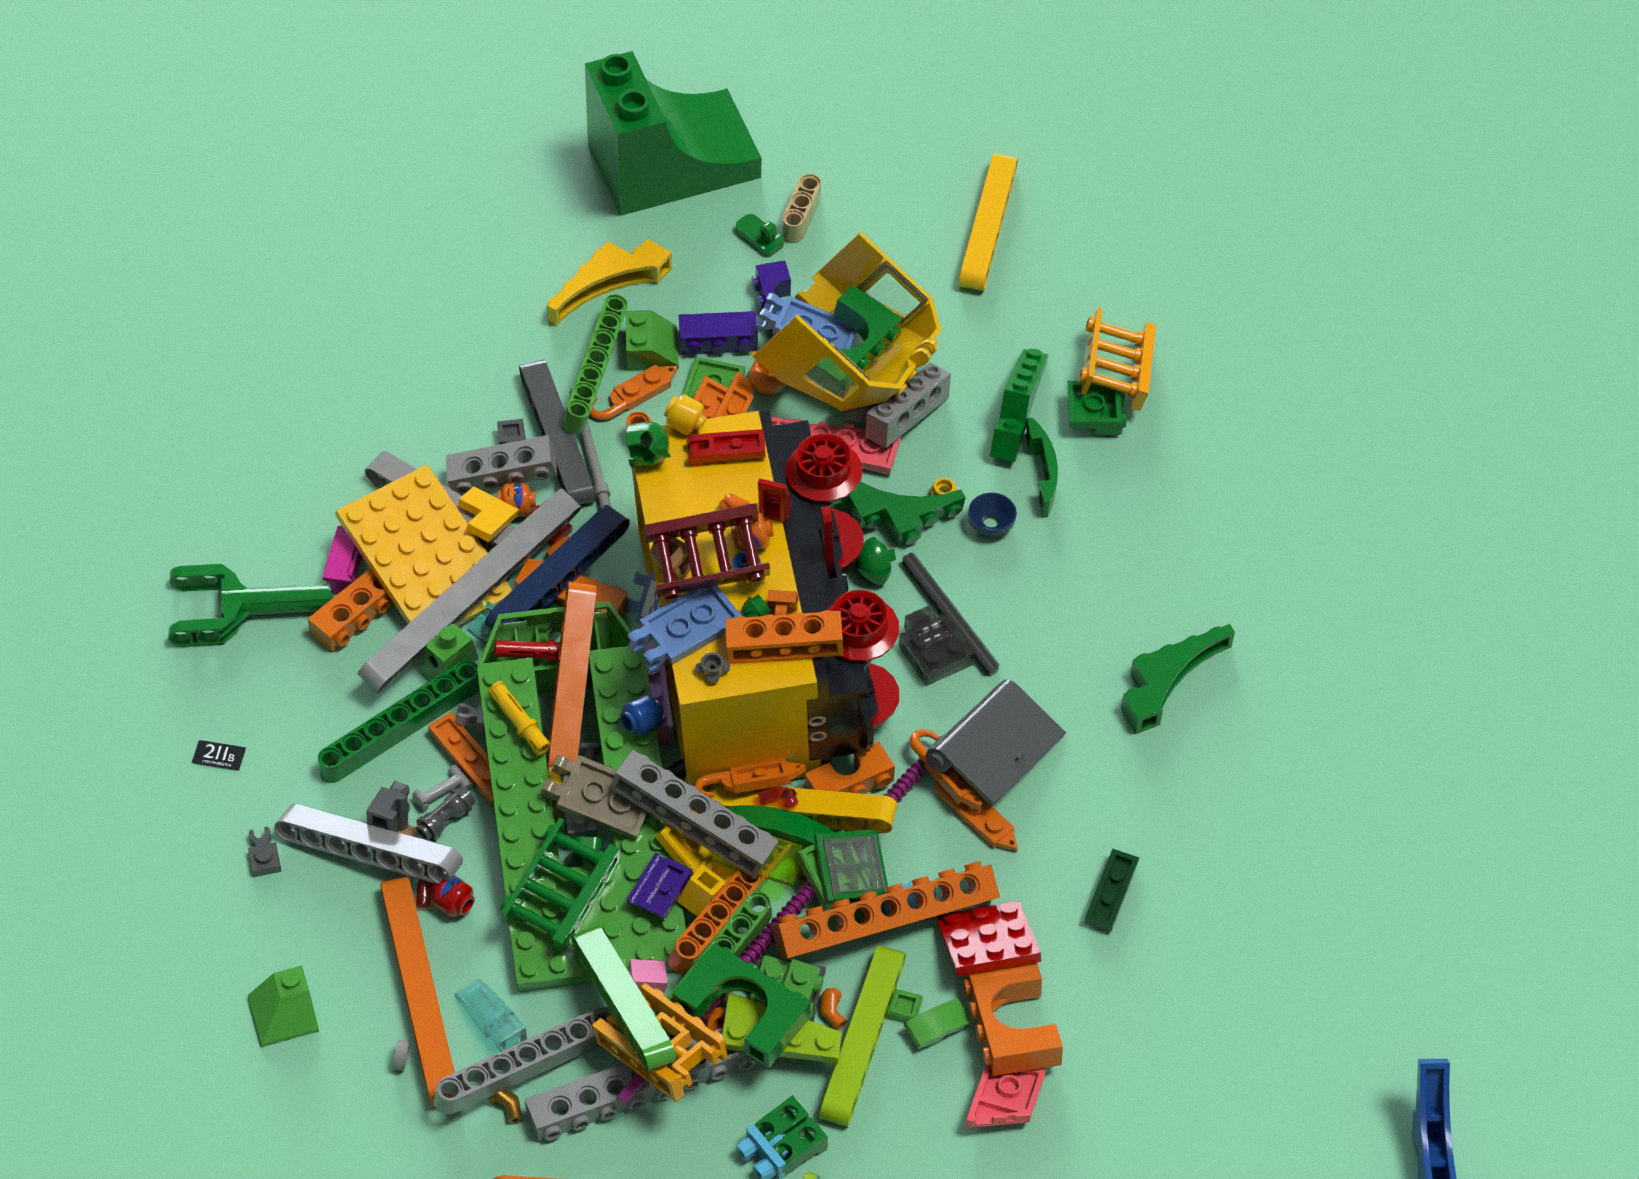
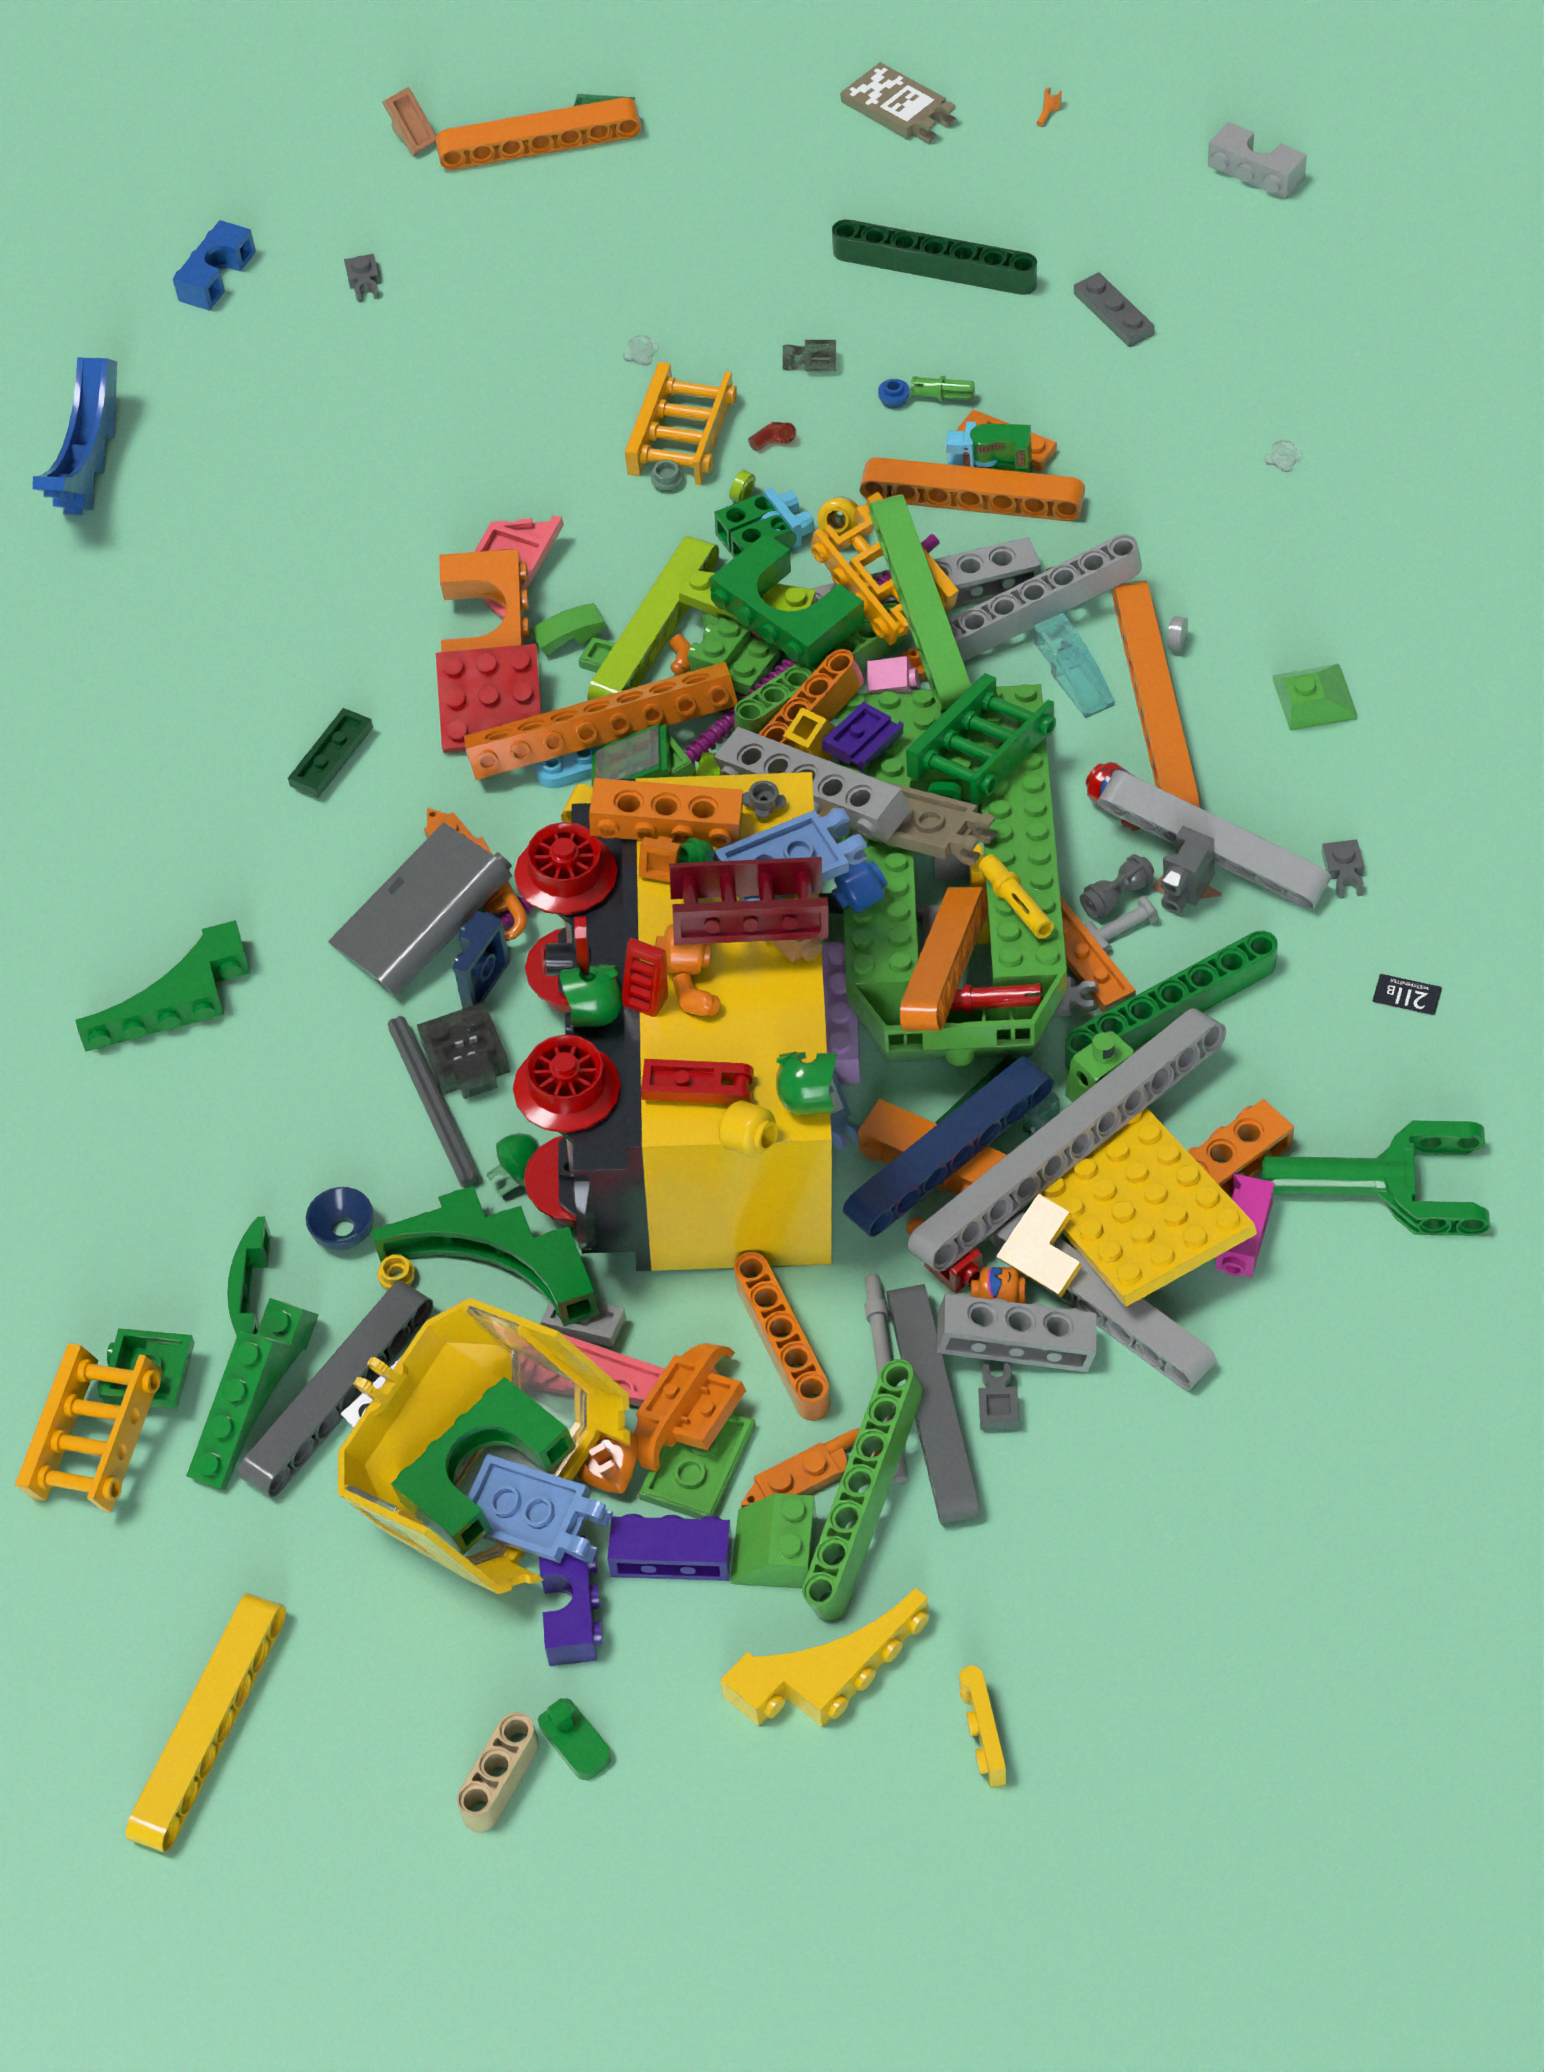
camera: 165 degrees left, 0 degrees up
green brick [585,51,762,216] -> none
none -> dark grey beam [238,1281,433,1497]
none -> dark blue plate [453,911,510,1014]
none -> green helmet [560,964,623,1027]
none -> yellow head [817,496,859,536]
none -> yellow plate [959,1665,1006,1788]

